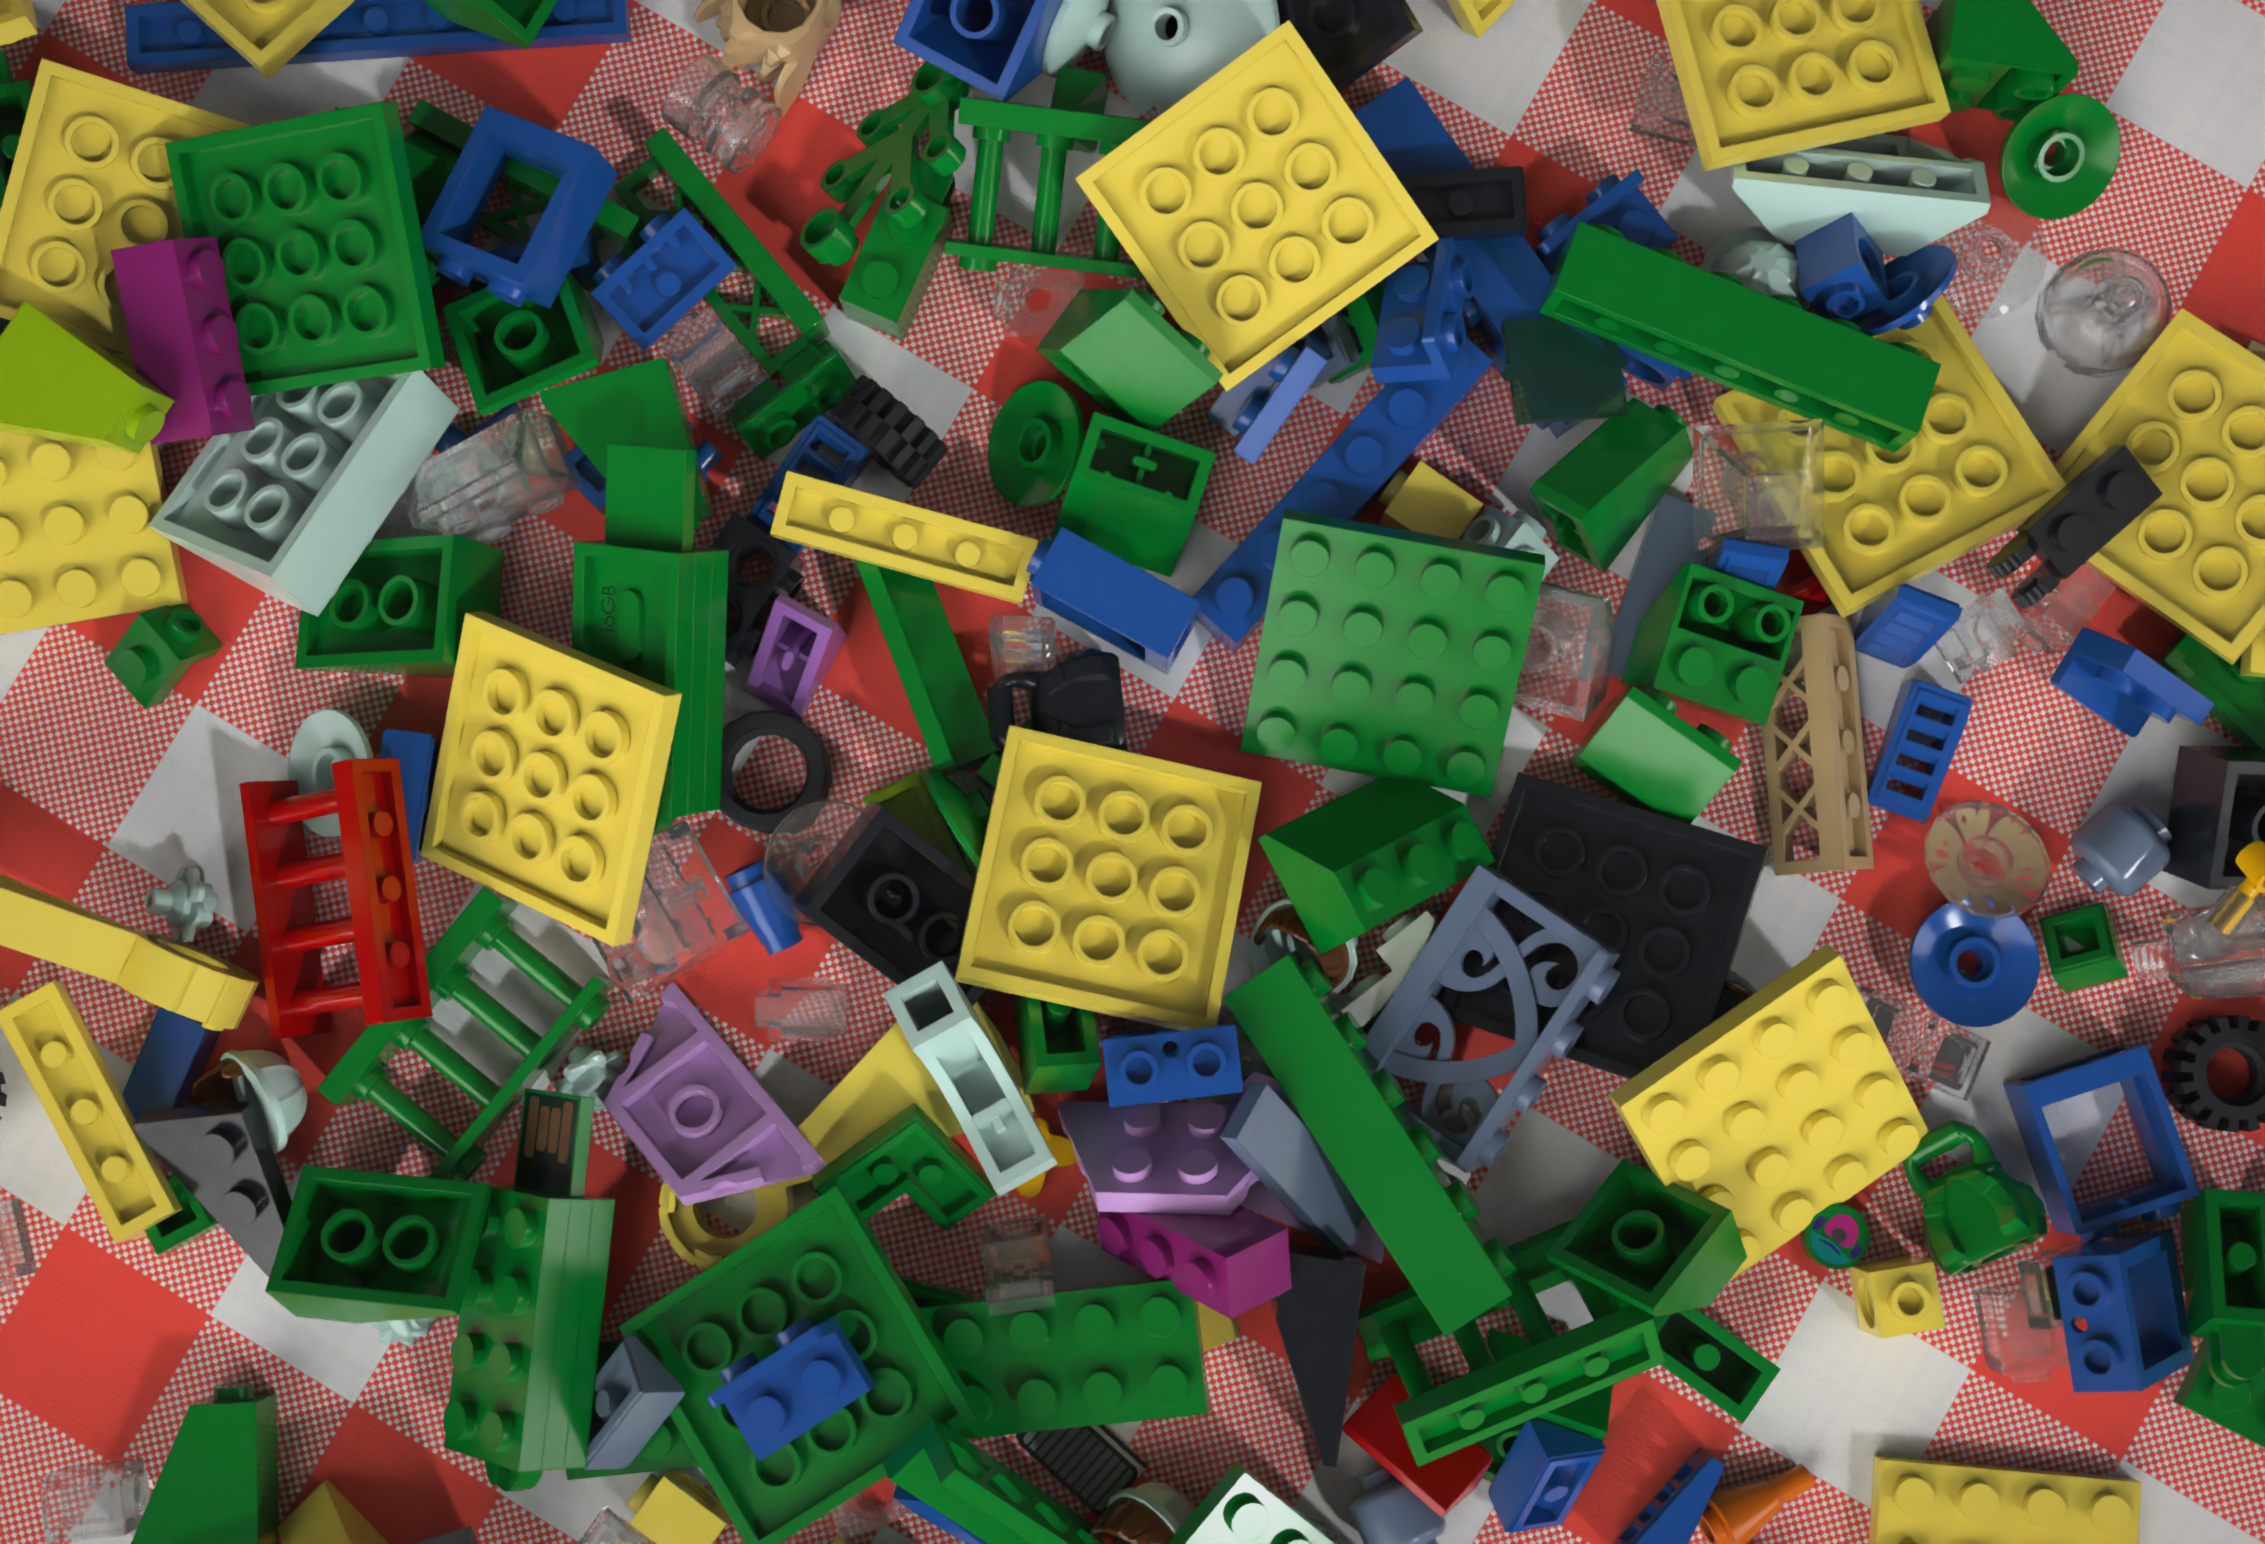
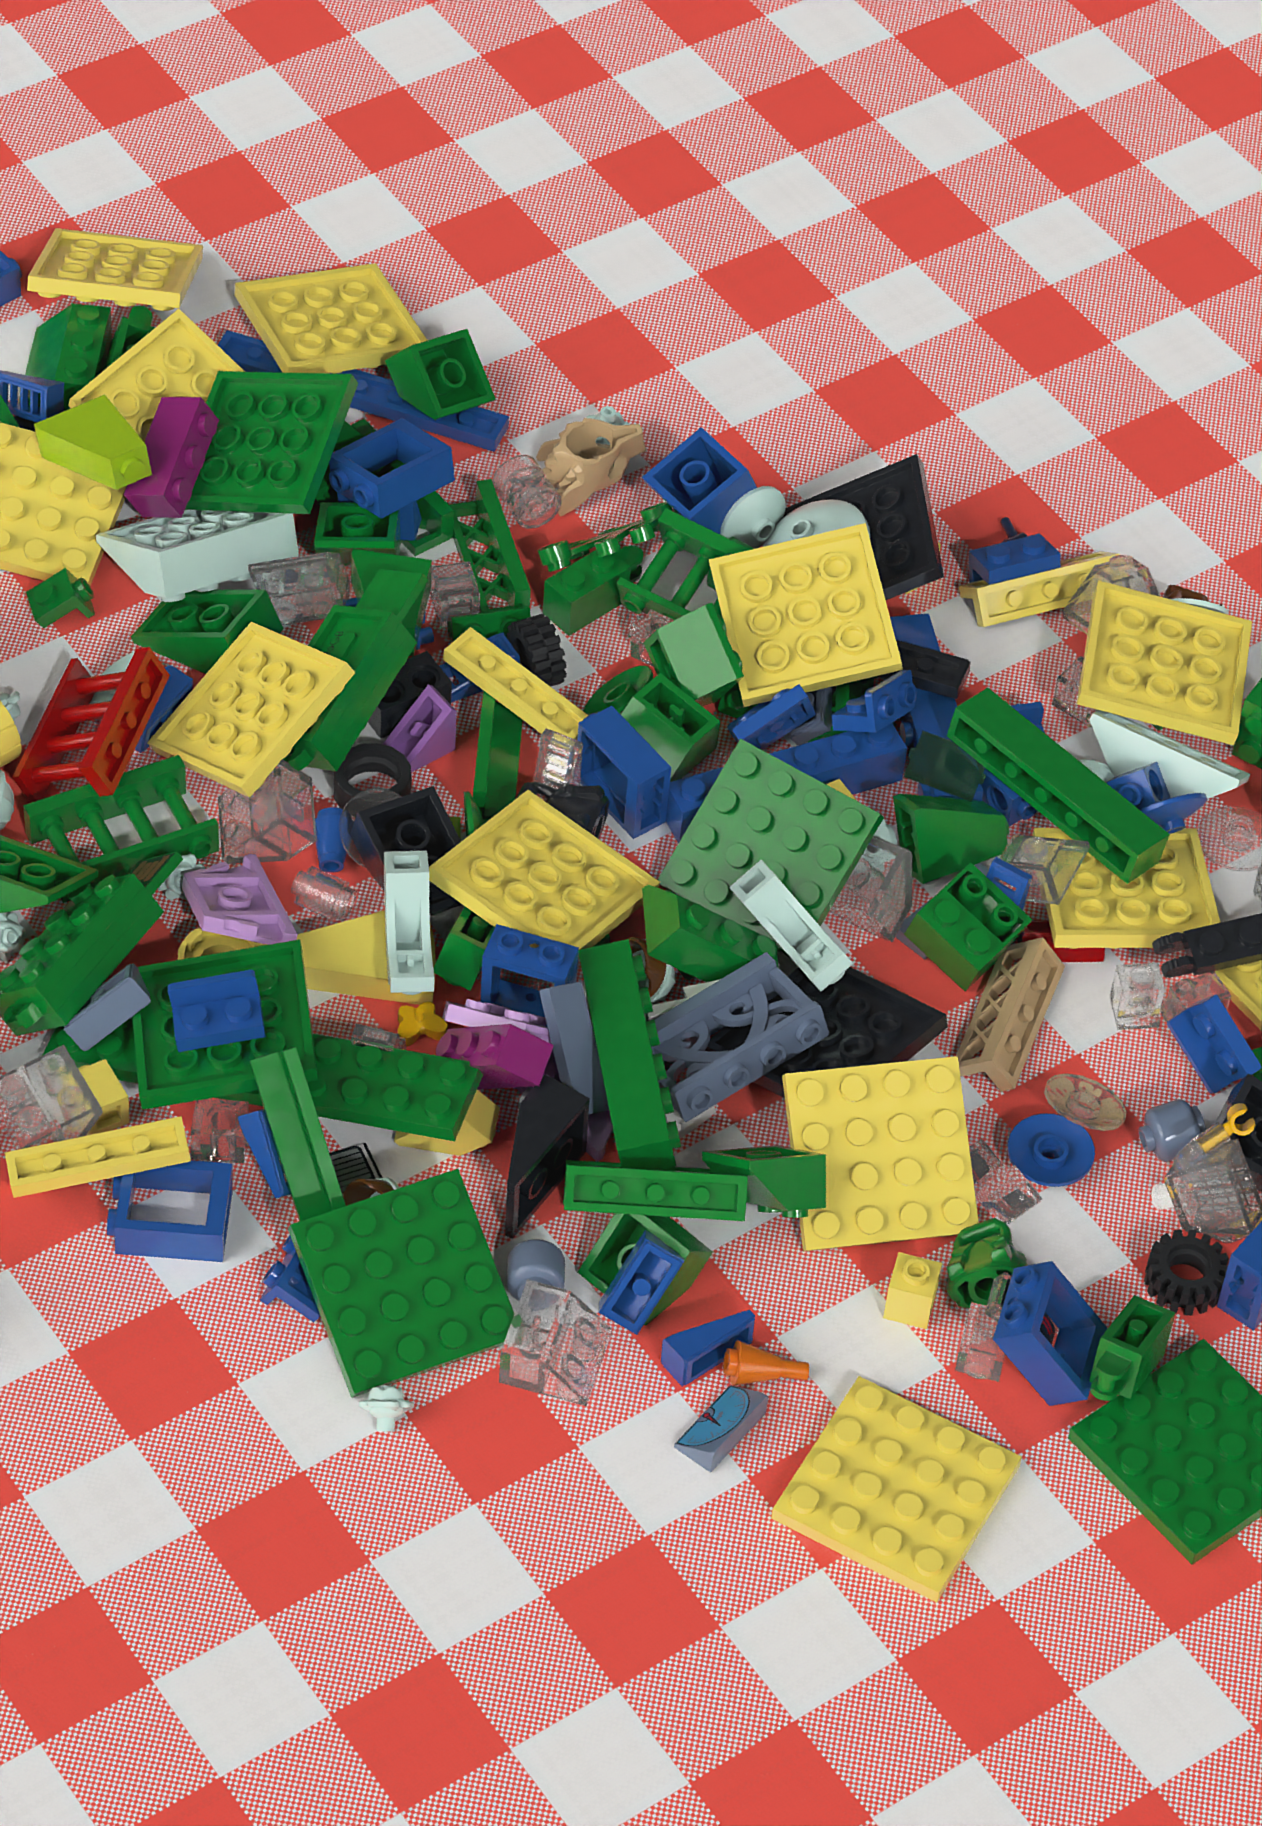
camera: 20 degrees right, 35 degrees down
blue bracket [590,207,737,352] -> none
green tile [812,1103,996,1230] -> none
red slope [1342,1374,1493,1517] -> none
green slope [1568,686,1743,824] -> none
green brick [1609,1293,1781,1424] -> none
tile [1800,1204,1870,1270] -> none
blue slope [1854,583,1963,668] -> none
blue slope [1867,679,1974,824] -> none
blue window [2003,1044,2200,1242] -> none
green slope [2039,902,2129,992] -> none
none -> light aqua arch [729,860,854,991]

